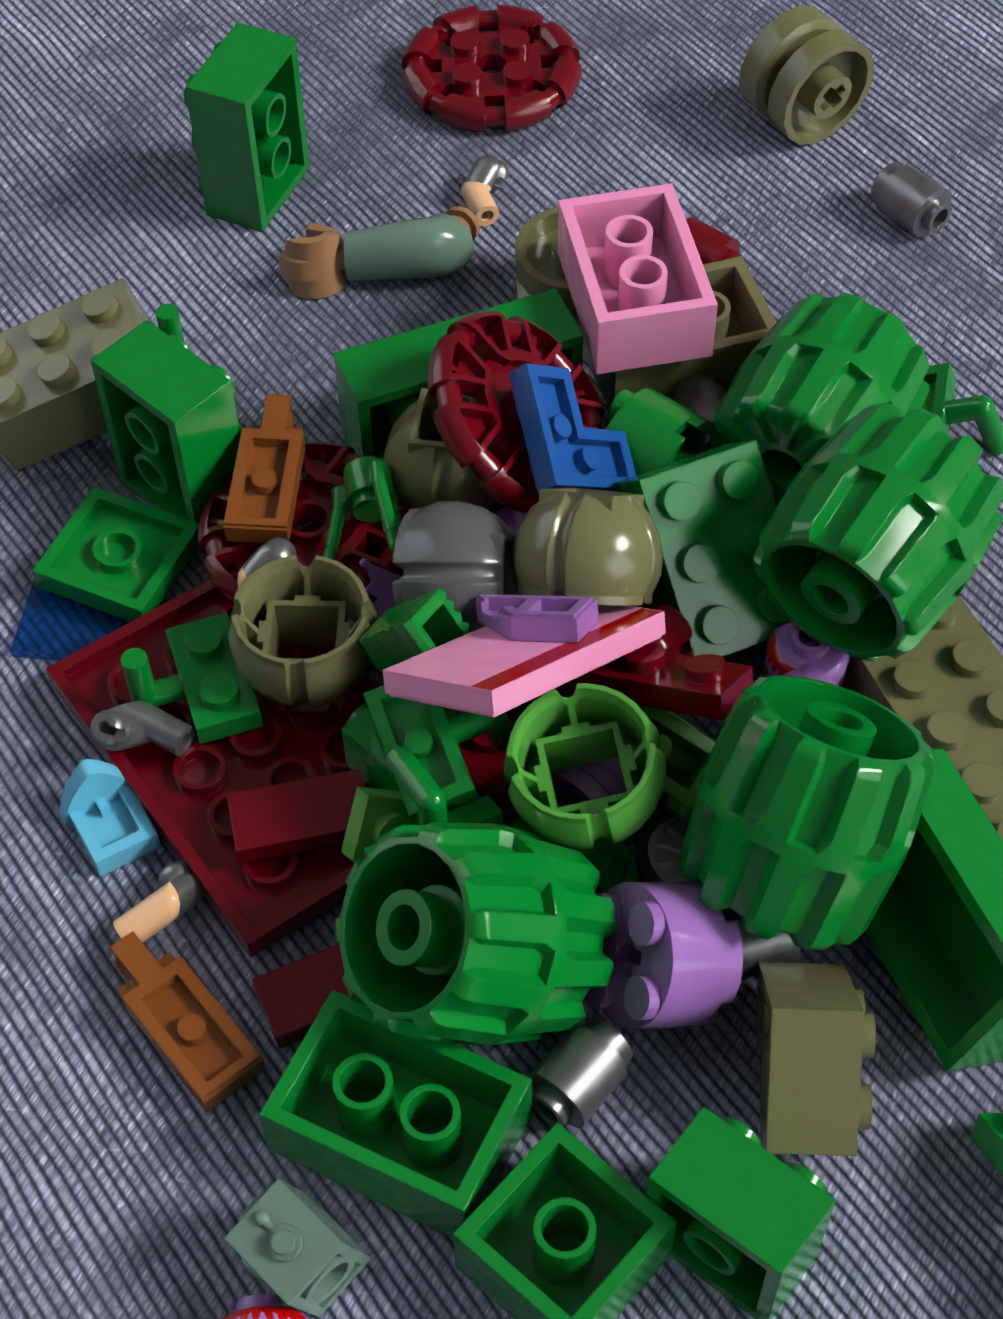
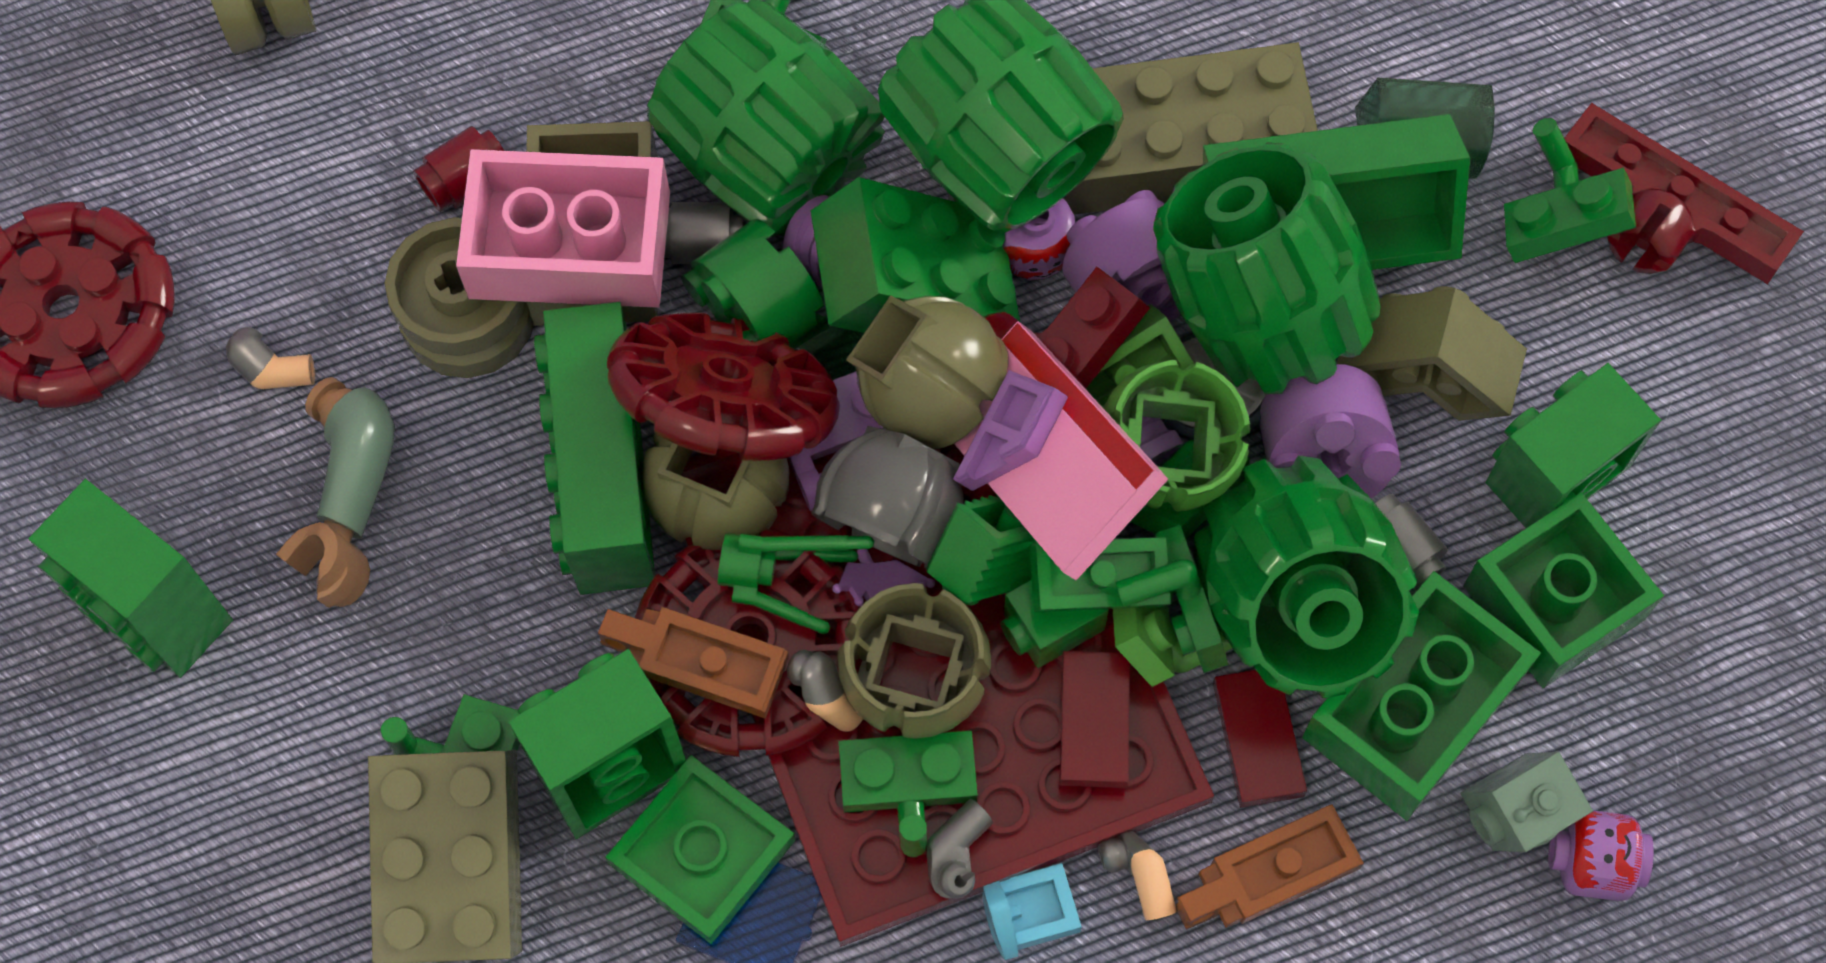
camera: 75 degrees left, 15 degrees up
blue plate [508,363,636,494] -> none

